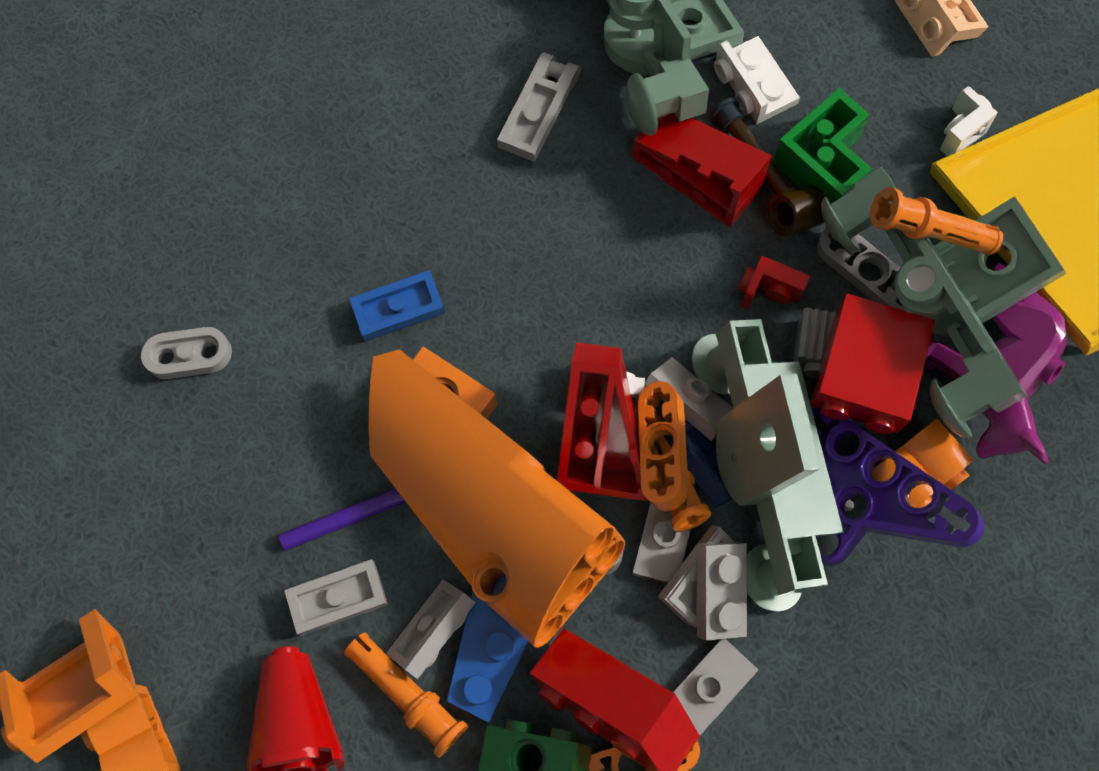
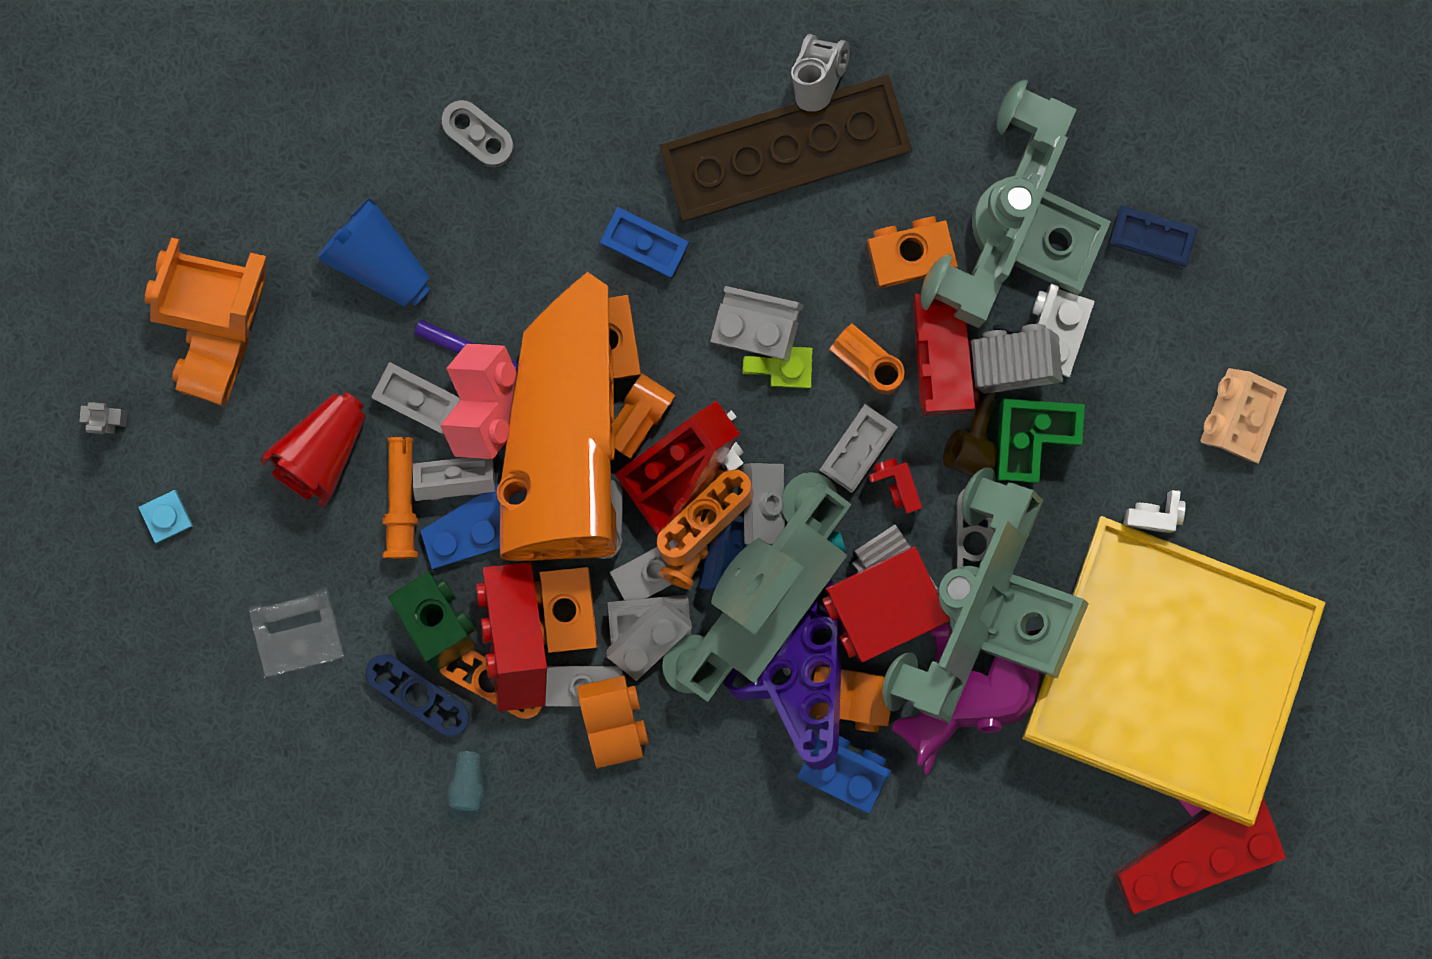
camera: 40 degrees right, 15 degrees up
light grey plate [497,52,581,162] -> none
orange pin [870,187,1003,255] -> none
none -> blue cone [318,198,430,307]
none -> coral brick [440,344,517,459]
none -> orange brick [534,567,598,653]
none -> orange brick [577,675,649,769]
none -> orange piece [614,373,676,459]
none -> dark brown plate [659,74,912,223]
none -> light grey plate [710,286,803,361]
none -> lime plate [742,347,812,388]
none -> light grey piece [791,34,850,111]
none -> blue bracket [797,735,891,813]
none -> light grey plate [819,404,898,493]
none -> orange piece [829,323,905,395]
none -> orange brick [866,216,958,289]
none -> light grey brick [971,324,1063,394]

